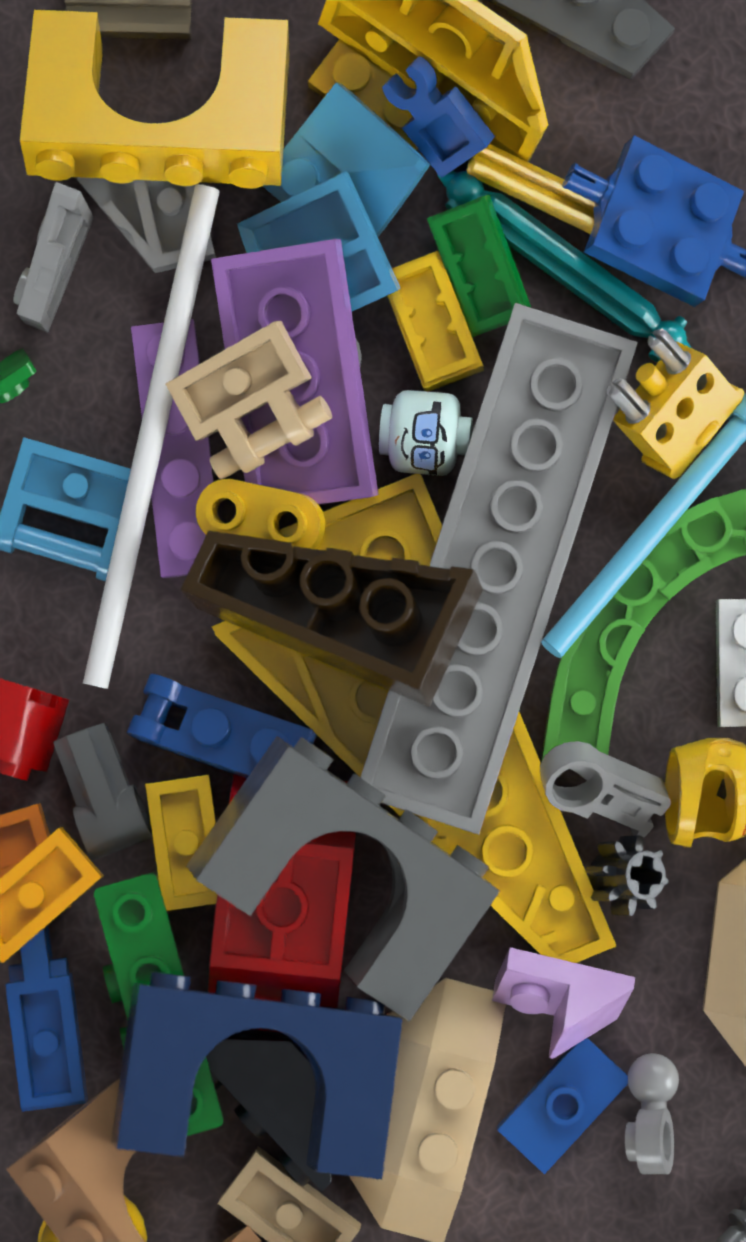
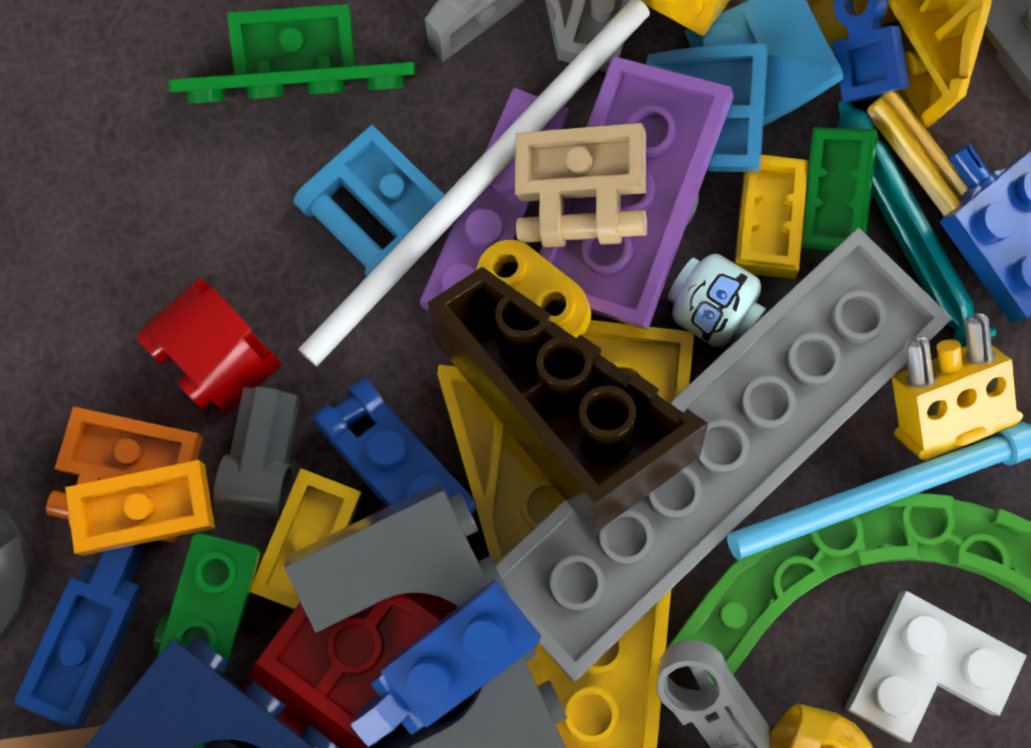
camera: 25 degrees right, 10 degrees down
none -> blue hinge [350,579,541,747]

